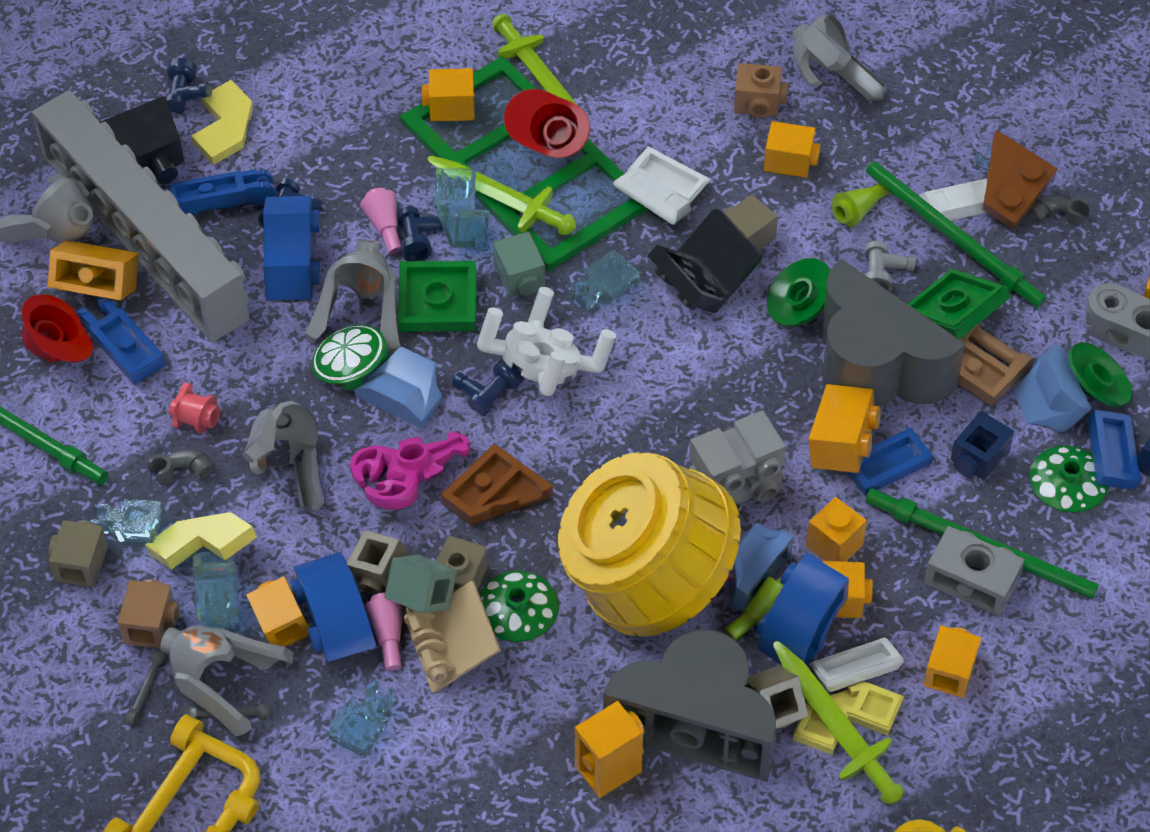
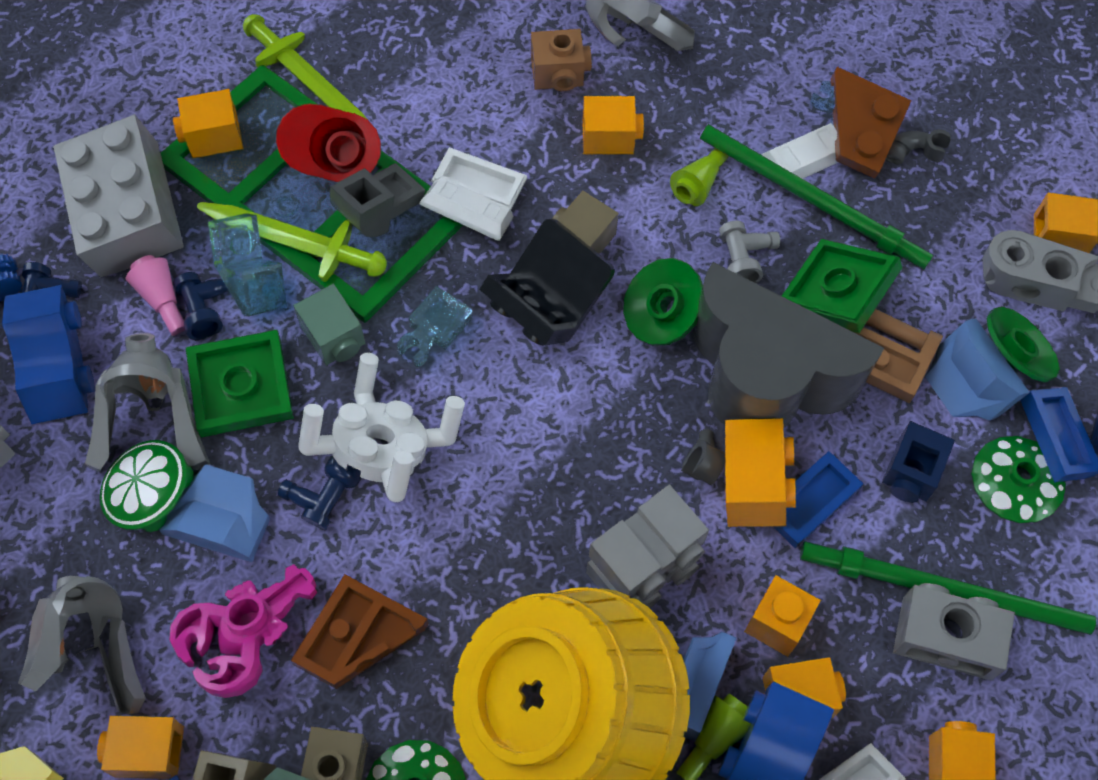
camera: 15 degrees left, 10 degrees up
none -> light grey brick [53,114,184,277]
none -> light orange brick [97,716,184,779]
none -> dark grey brick [330,163,425,237]
none -> dark grey piece [681,429,725,485]

